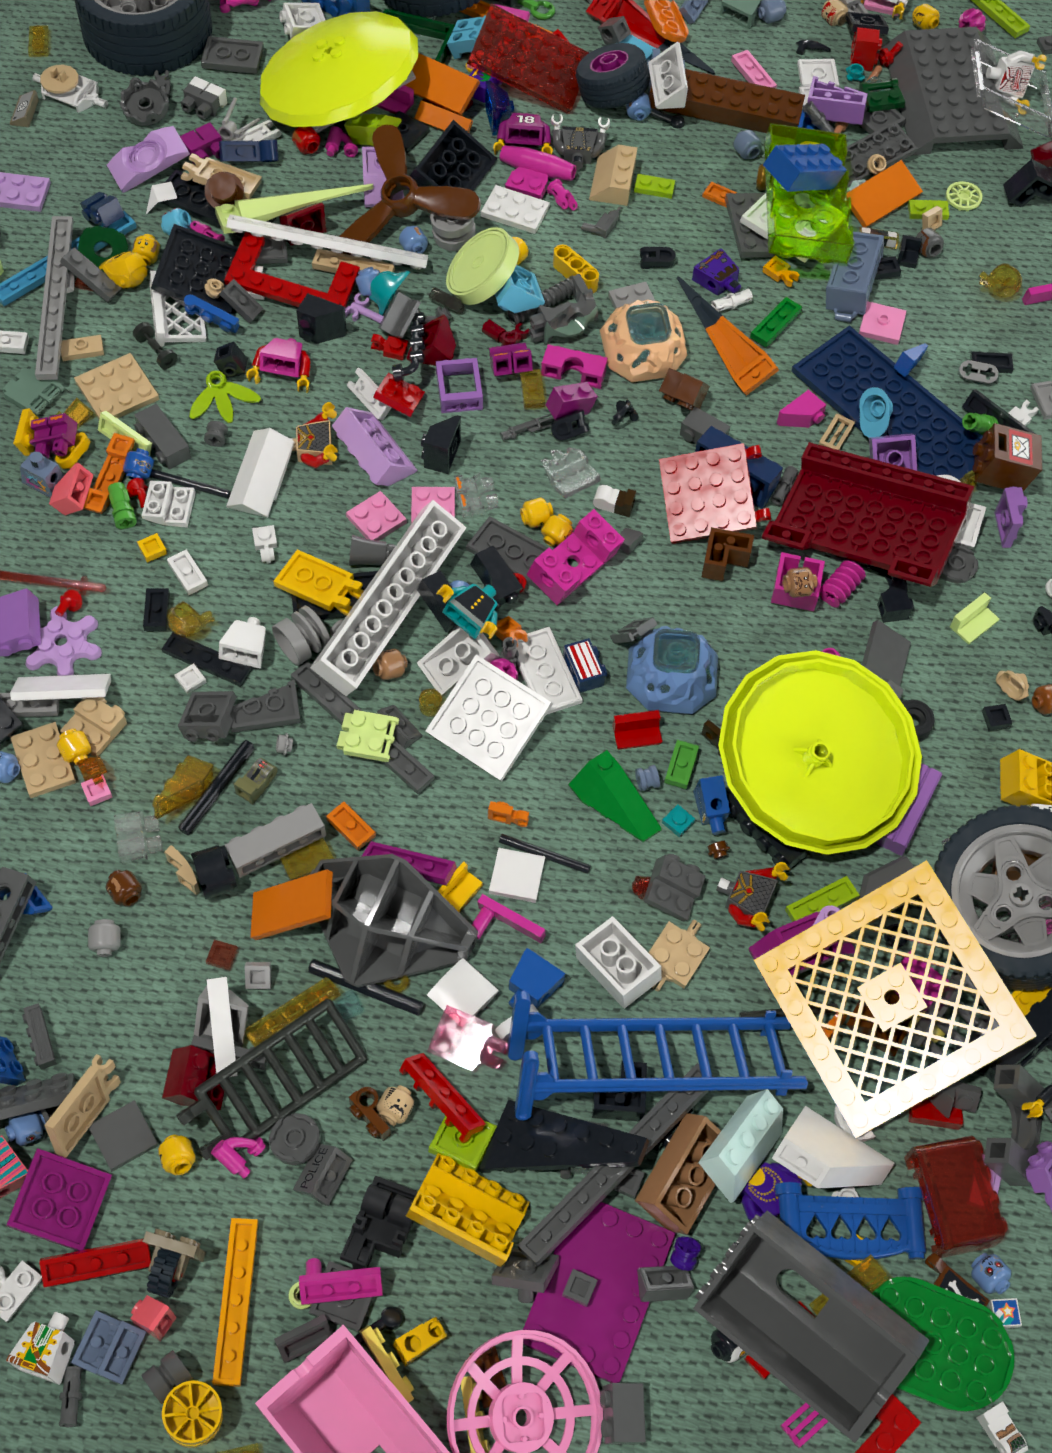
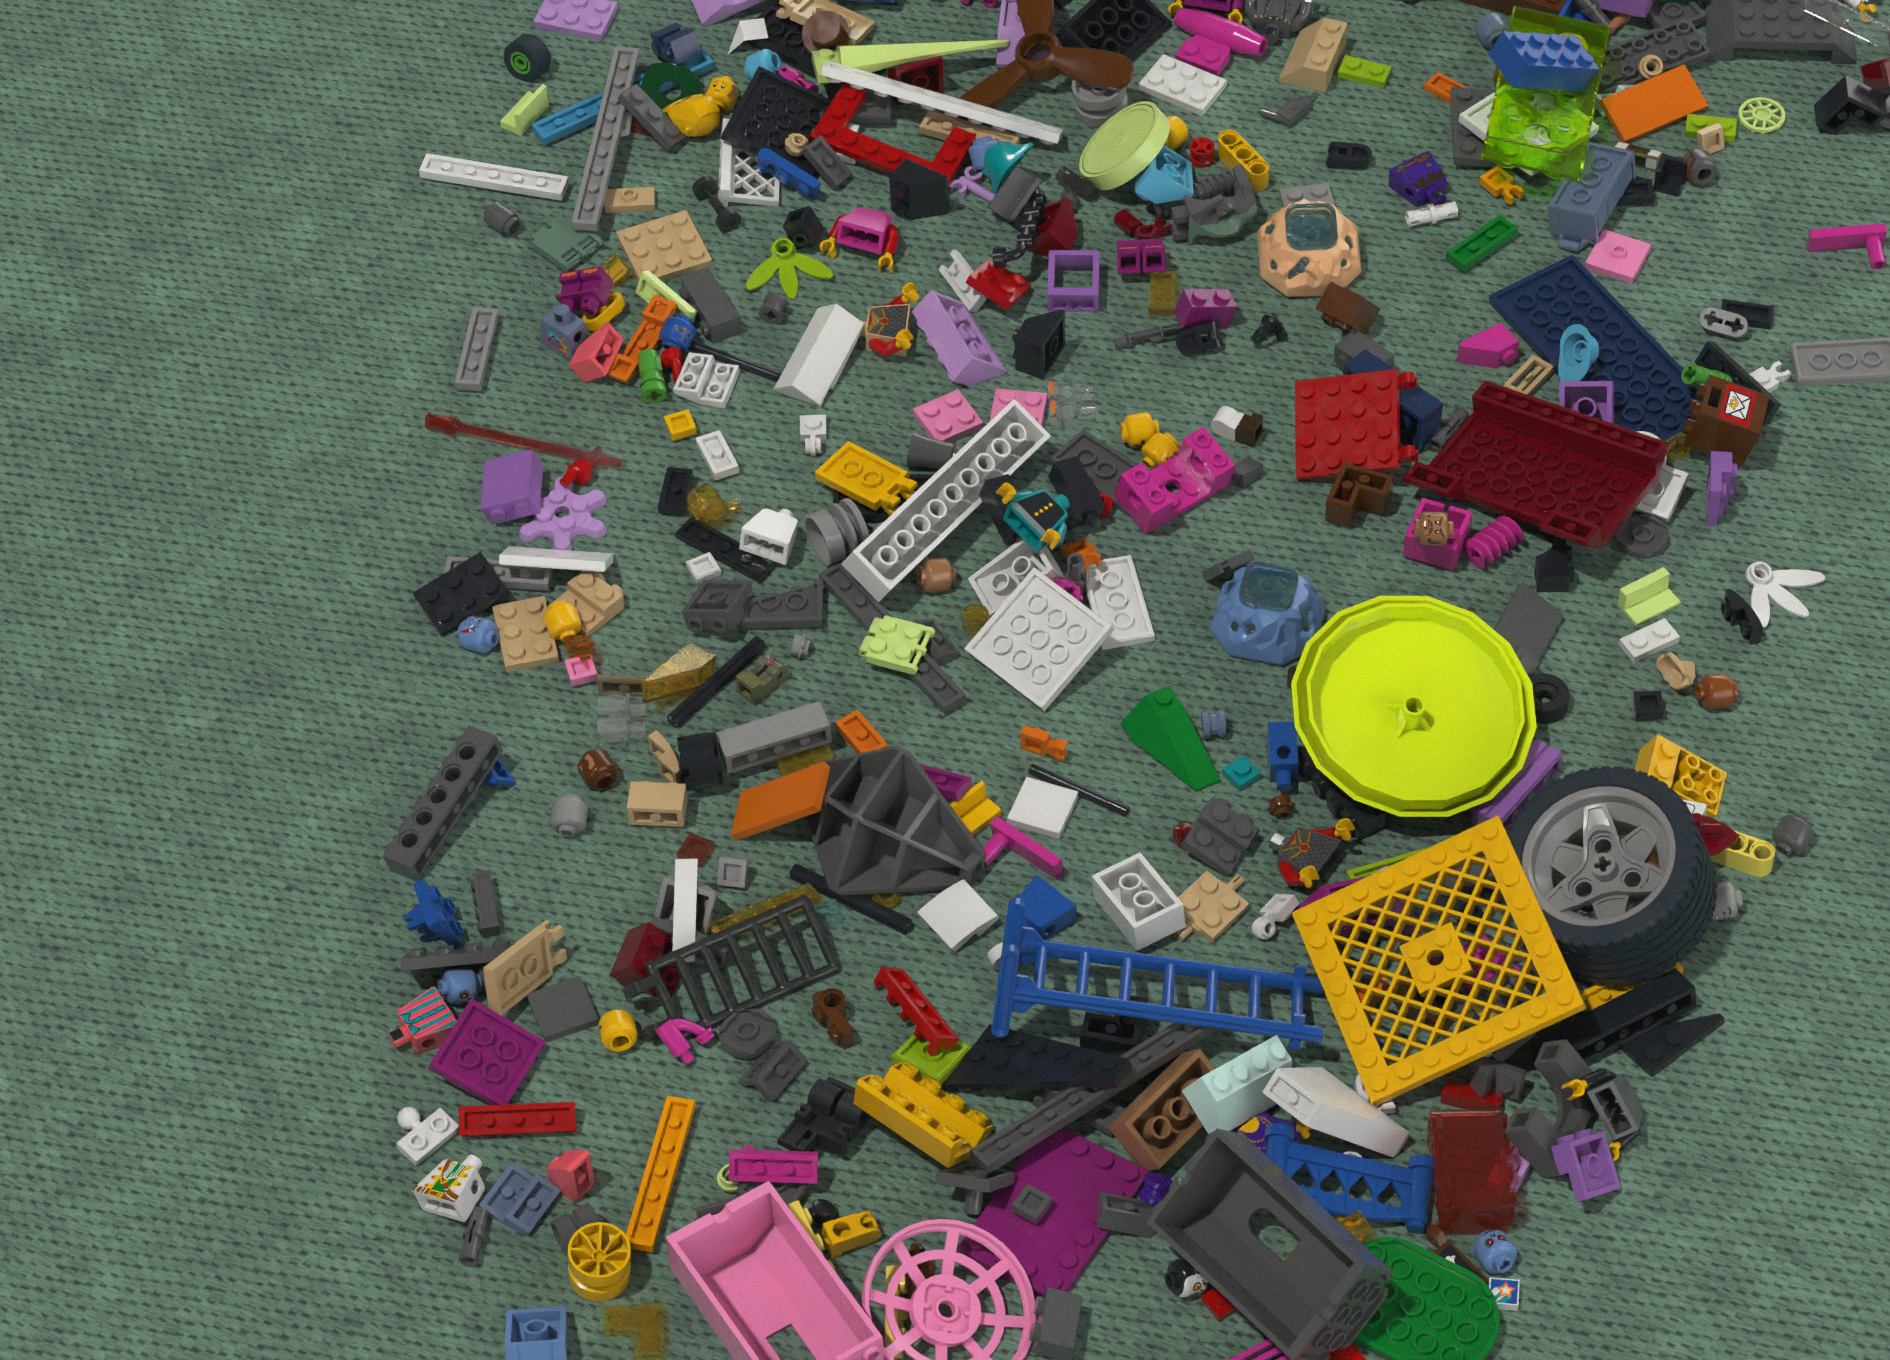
camera: 15 degrees right, 10 degrees down
yellow plate [13,408,39,456] -> none
plate [143,1229,206,1298] -> none
red plate [371,334,408,361] -> none
tan head [376,1085,415,1126] -> none
medium blue head [399,226,428,254] -> none
clear pink plate [427,1005,508,1072] -> none
dark pink arch [541,344,608,389] -> none
clear plate [541,447,601,499] -> none
dark pink piece [547,179,578,211] -> none
brick [563,638,607,693] -> none
red panel [612,710,662,750] -> none
bright green plate [664,740,699,789] -> none
orange plate [677,276,779,396] -> none
blue slope [894,343,928,377] -> none
clear yellow hat [979,263,1022,298] -> none
none -> dark tan slope [597,675,655,698]
none -> tan brick [627,781,688,827]
none -> red wheel [1190,137,1215,168]
none -> white plate [1252,894,1300,940]
none -> white plate [1619,618,1680,663]

